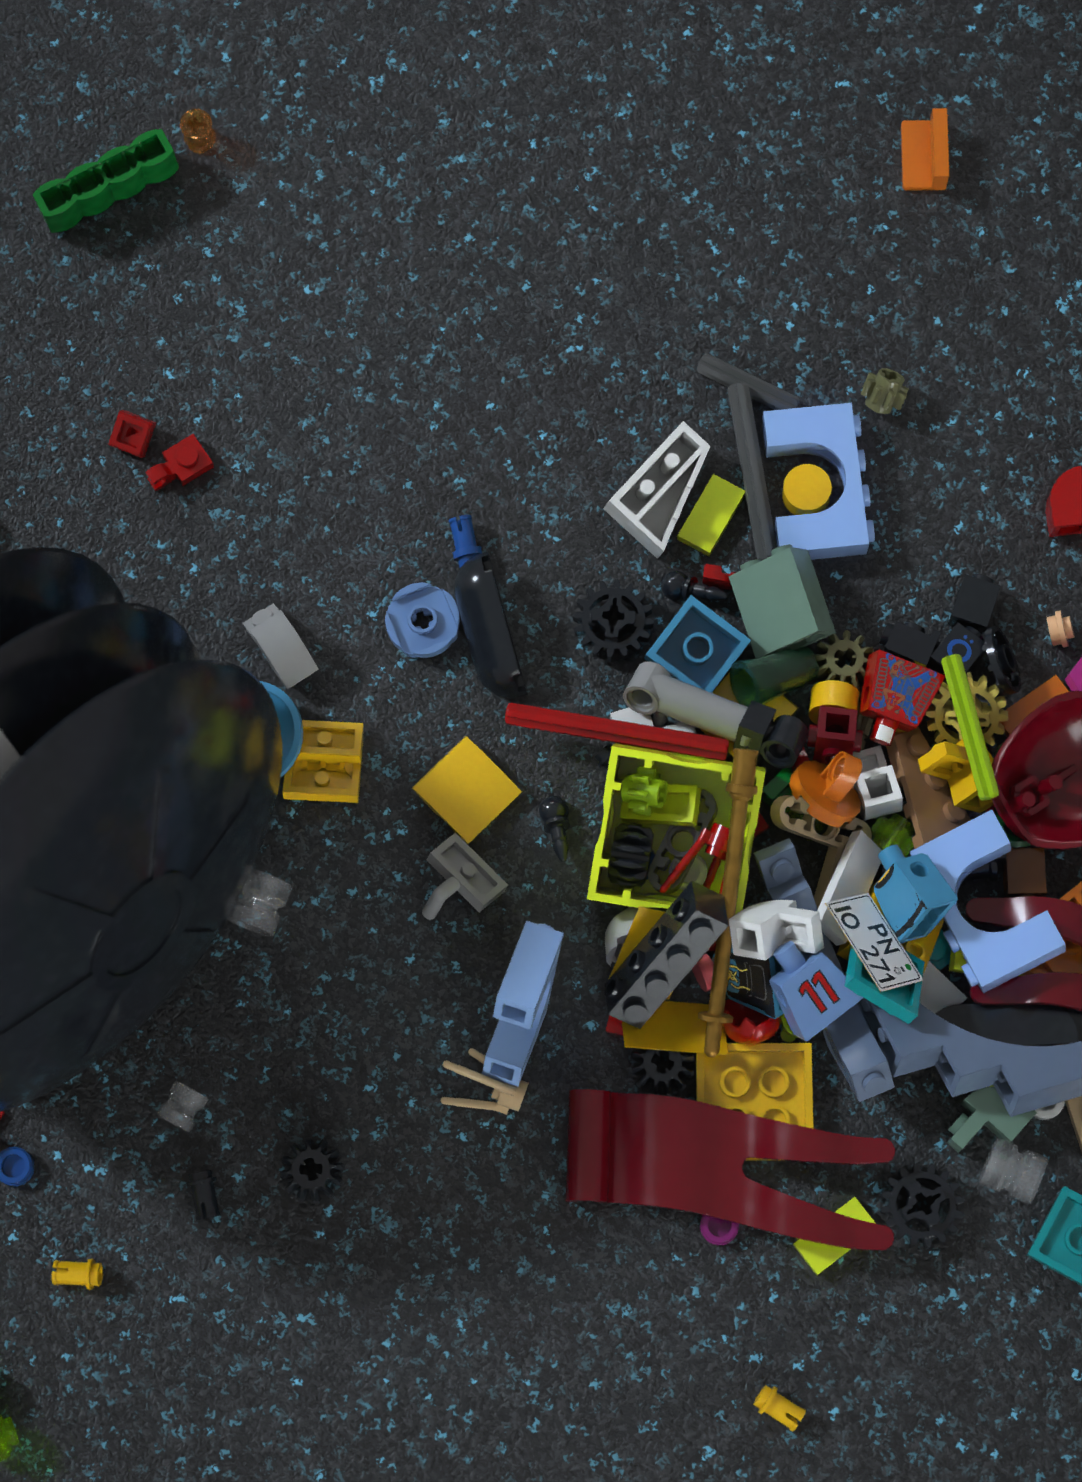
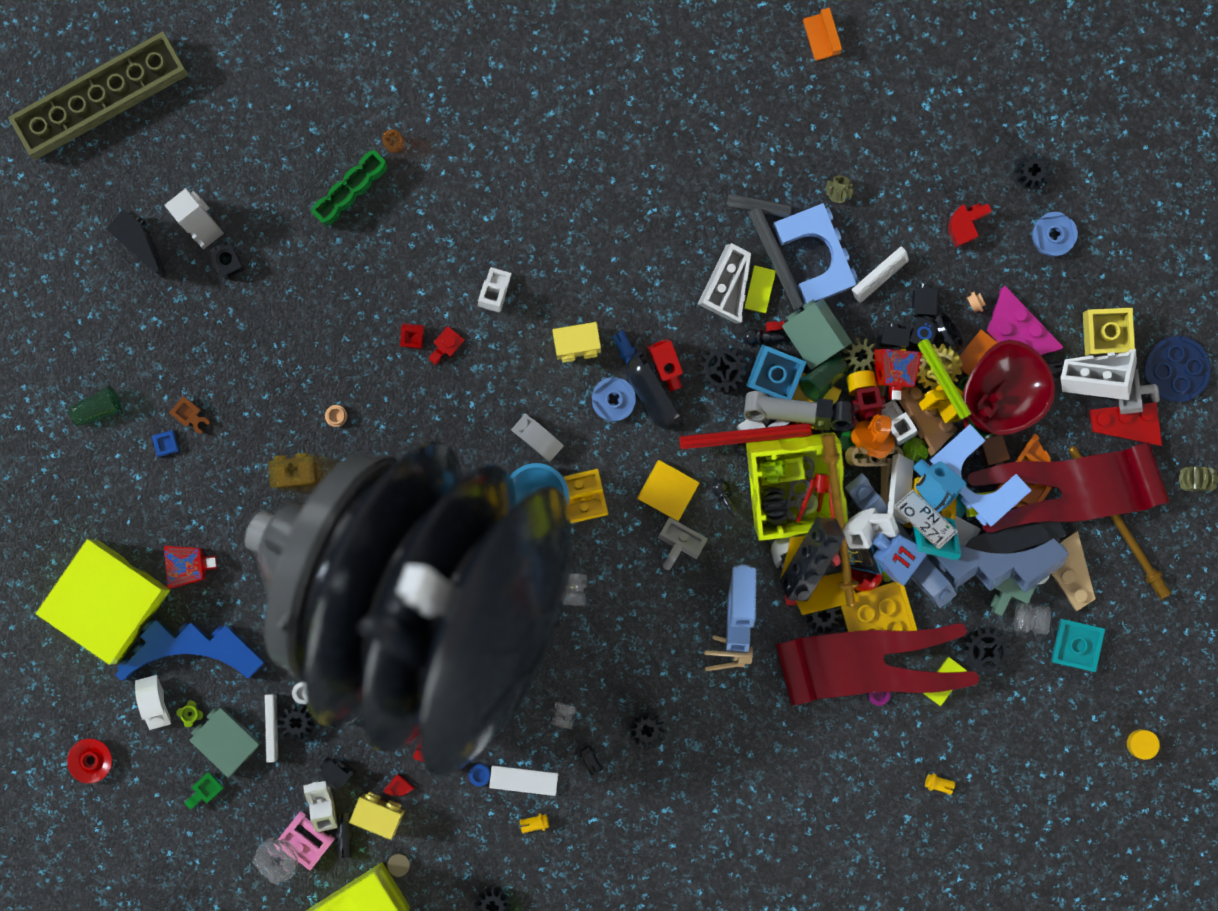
camera: 25 degrees left, 10 degrees up
yellow piece [782,464,832,515] -> none
none -> white brick [478,267,511,313]
none -> white tile [489,765,558,796]
none -> light yellow brick [552,322,601,363]
none -> red torso [647,338,683,391]
none -> white tile [852,246,909,303]

